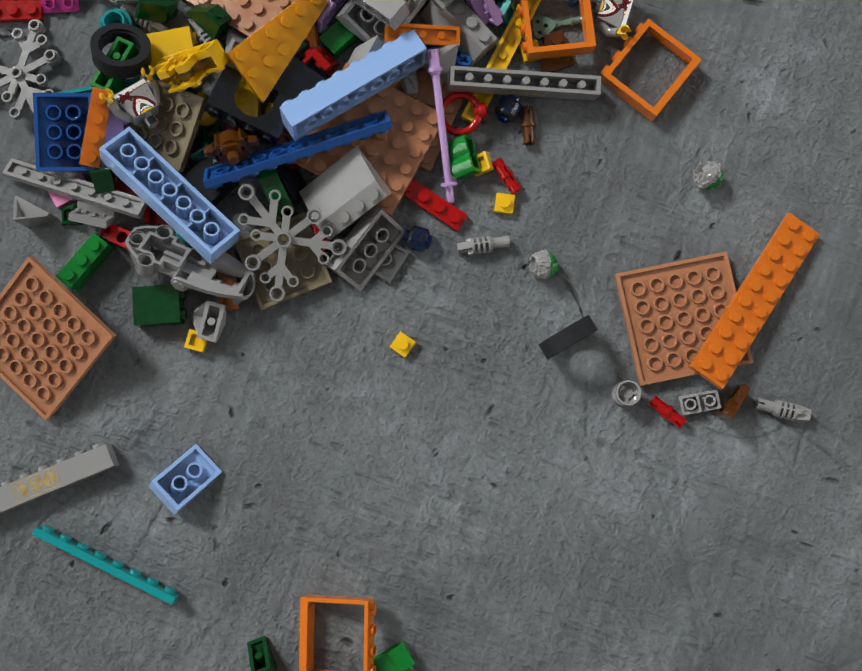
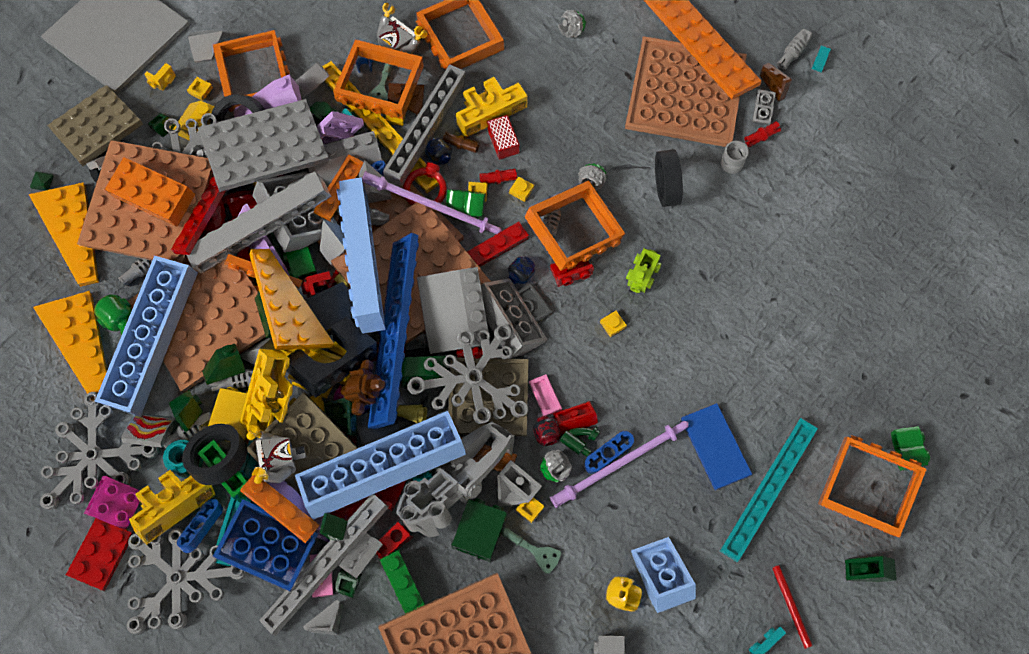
camera: 65 degrees left, 15 degrees down
none -> yellow piece [129,470,215,545]
none -> blue beam [177,499,223,553]
none -> light yellow cone [397,405,427,423]
none -> yellow piece [456,77,527,138]
none -> red panel [487,115,519,160]
none -> sand green piece [501,528,561,574]
none -> orange window [524,181,625,271]
none -> bright pink tile [529,374,562,416]
none -> dark red head [533,416,561,447]
none -> light grey piece [540,450,572,482]
none -> lavender bar [549,421,689,508]
none -> red bracket [550,261,594,287]
none -> red slope [553,401,598,436]
none -> dark green plant [560,426,601,457]
none -> blue beam [584,431,634,474]
none -> yellow helmet [606,576,642,612]
none -> lime brick [626,248,662,293]
none -> blue tile [681,403,752,491]
none -> teal plate [720,418,818,562]
none -> red bar [772,565,813,649]
none -> teal piece [812,45,831,72]

